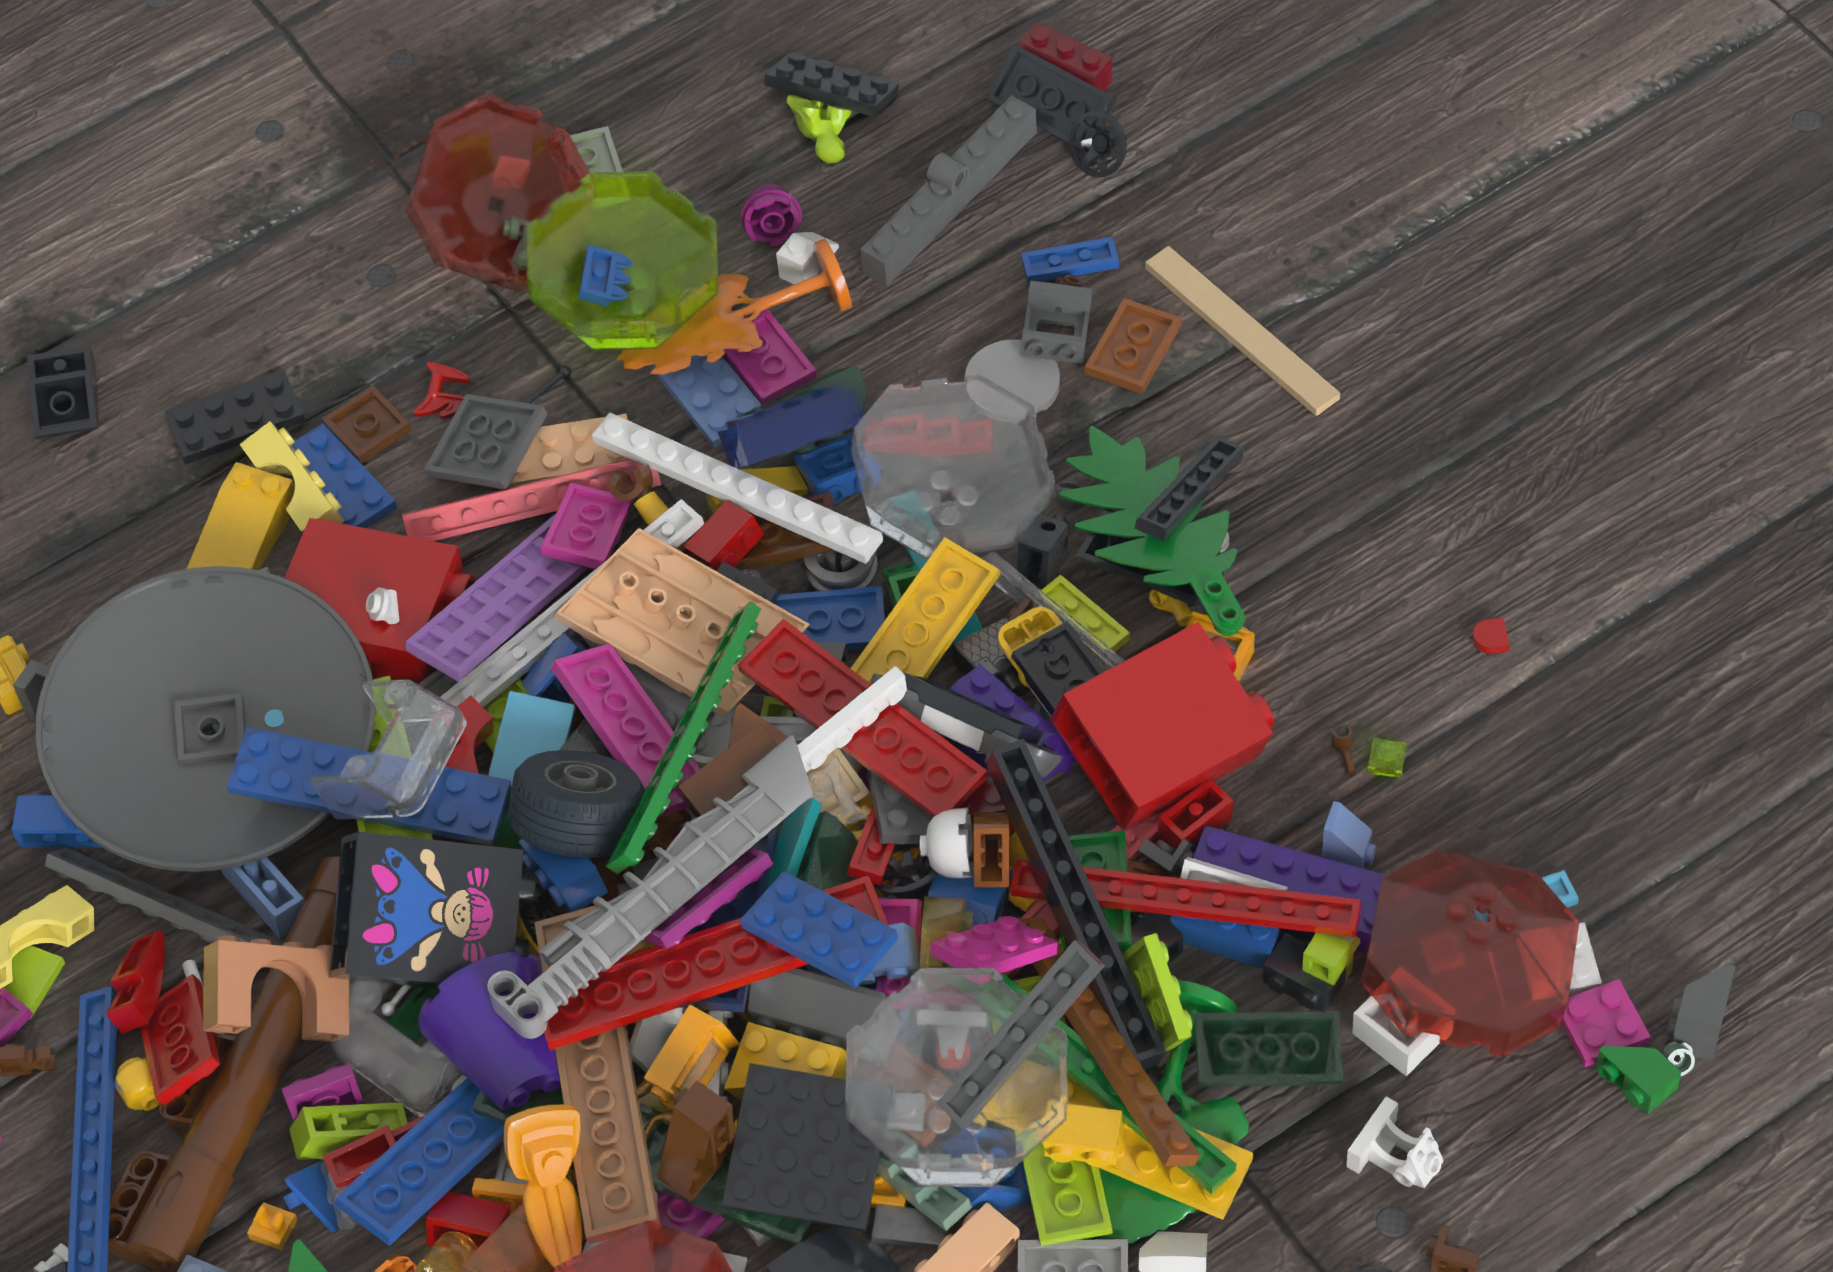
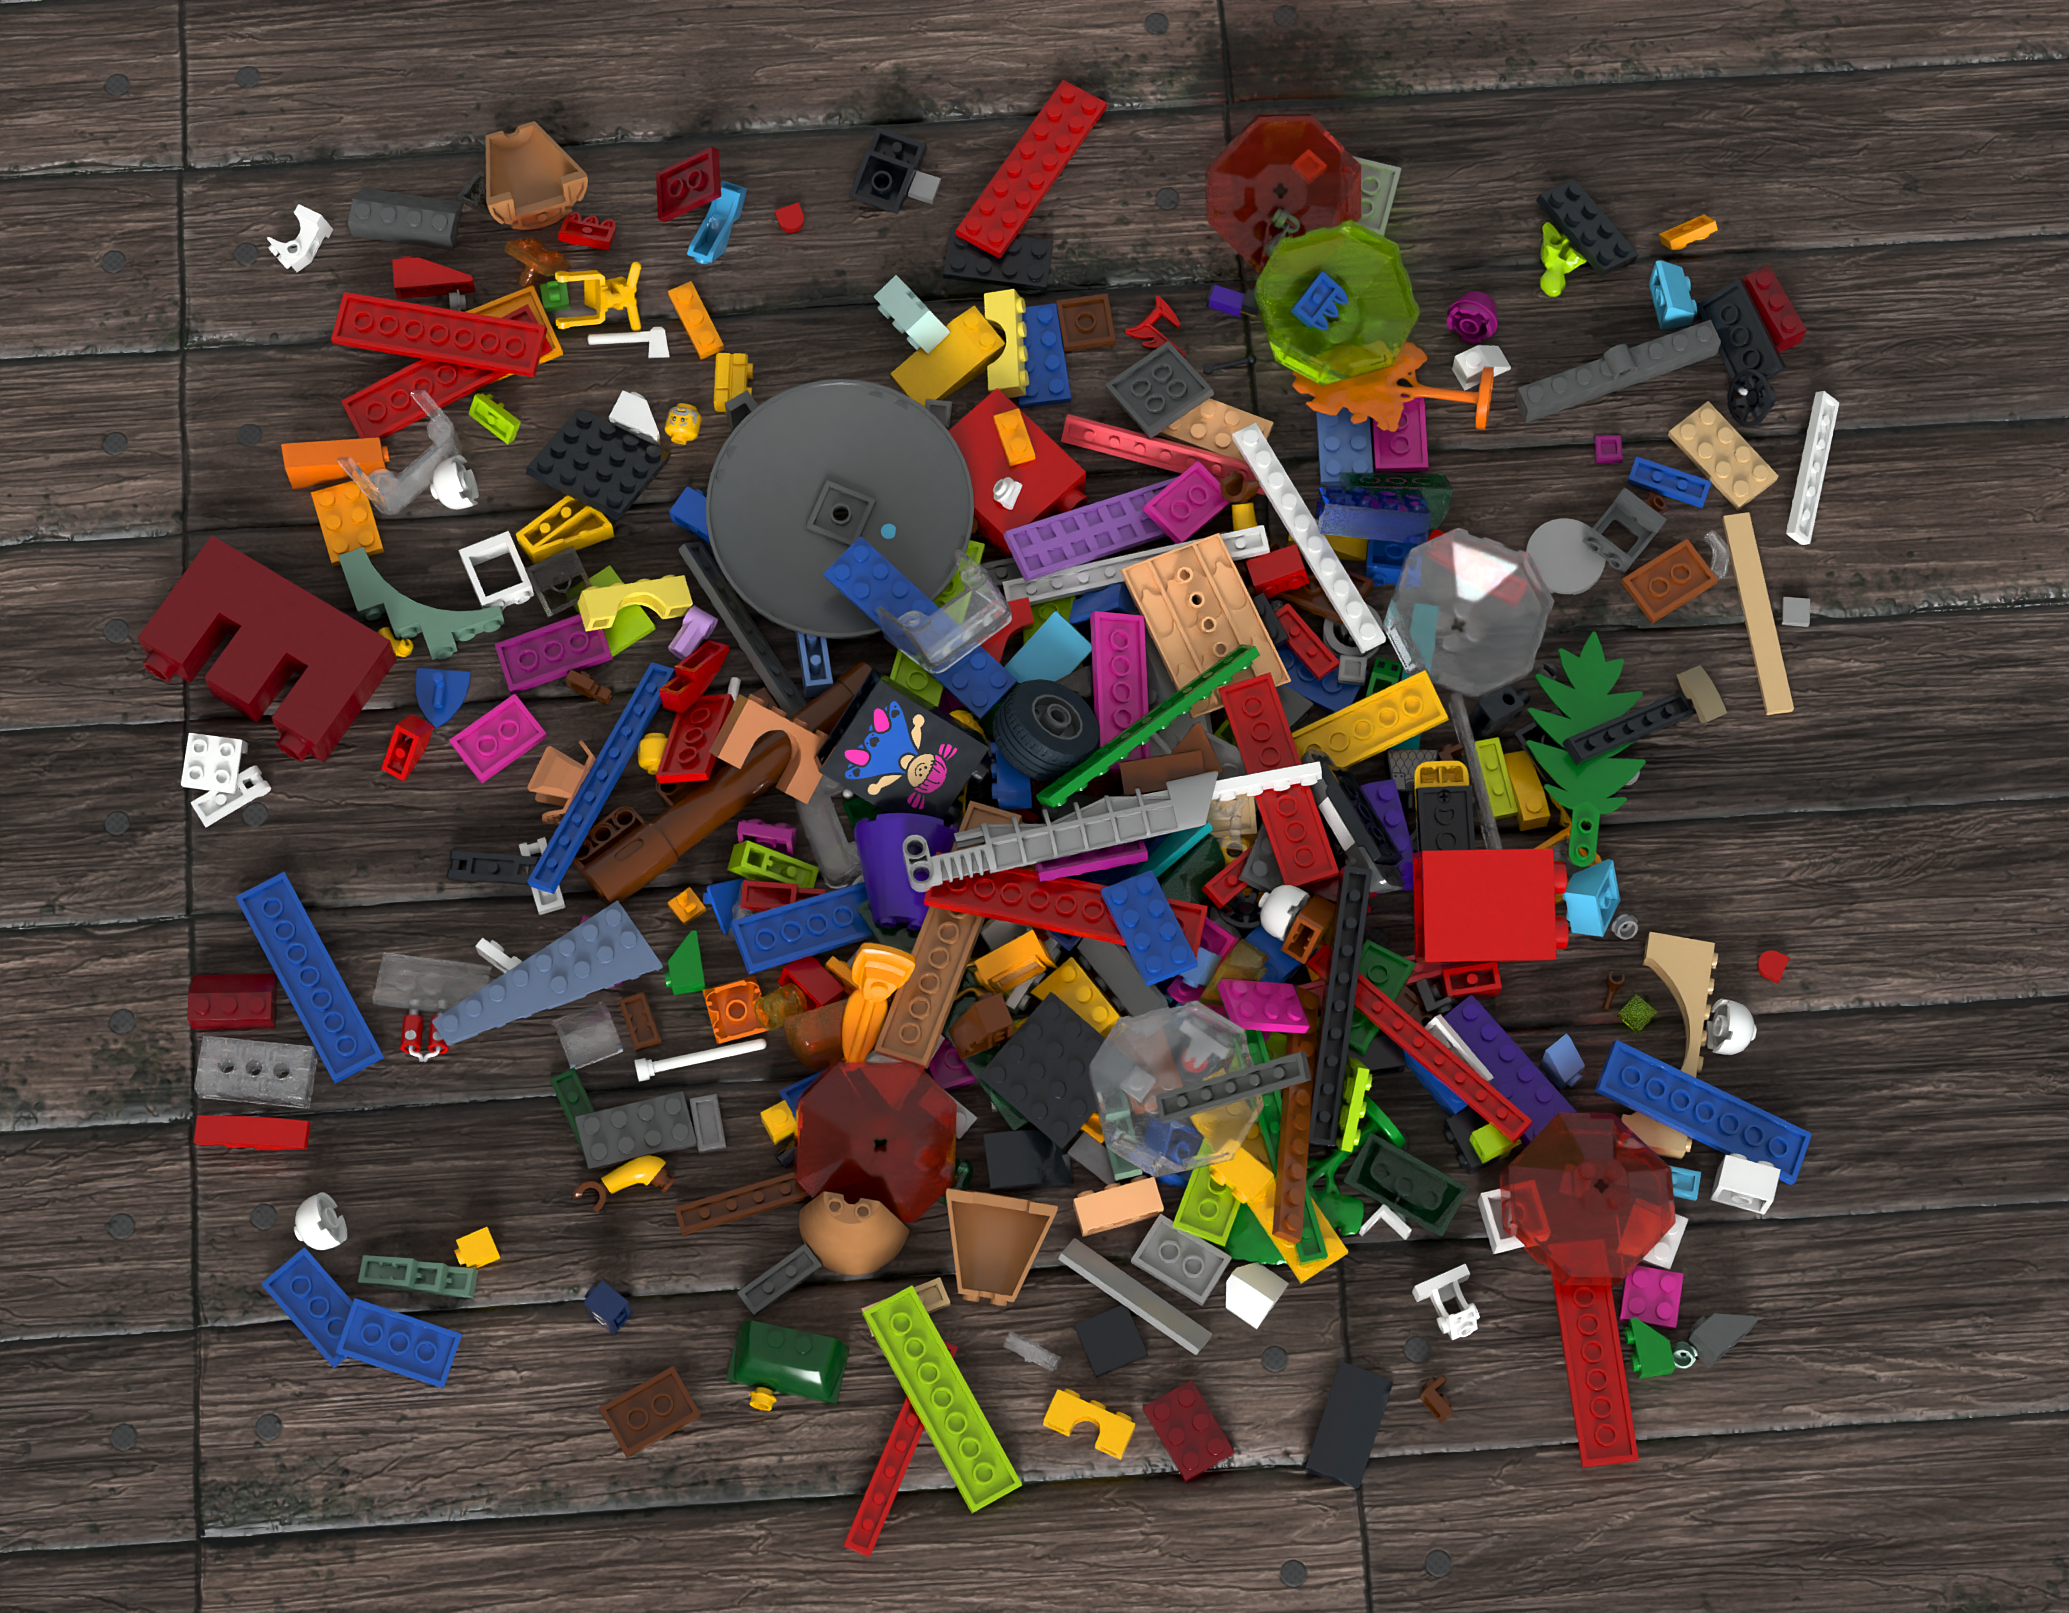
camera: 25 degrees right, 15 degrees up
none -> nougat piece [527,740,596,825]
none -> lavender piece [668,605,718,660]
none -> light aqua wedge [874,275,951,354]
none -> light grey tile [908,171,941,204]
none -> red plate [956,80,1107,259]
none -> light orange plate [994,408,1035,466]
none -> dark purple piece [1206,284,1264,317]
none -> red plate [1276,603,1340,681]
none -> light grey tile [1337,655,1367,686]
none -> white bracket [1359,1204,1412,1240]
none -> yellow slope [1503,750,1550,831]
none -> red plate [1547,1238,1639,1468]
none -> medium azure slope [1562,859,1620,937]
none -> magenta tile [1594,435,1623,463]
none -> blue plate [1595,1040,1812,1185]
none -> light grey plate [1611,914,1638,940]
none -> tan arch [1615,932,1718,1159]
none -> medium azure slope [1649,260,1697,330]
none -> light orange plate [1659,214,1718,250]
none -> tan plate [1668,401,1779,510]
none -> dark tan slope [1676,665,1727,723]
none -> clear arm [1704,530,1730,580]
none -> white cylinder [1706,999,1757,1055]
none -> white brick [1710,1153,1781,1214]
none -> light grey tile [1781,597,1810,627]
none -> white plate [1786,391,1839,545]

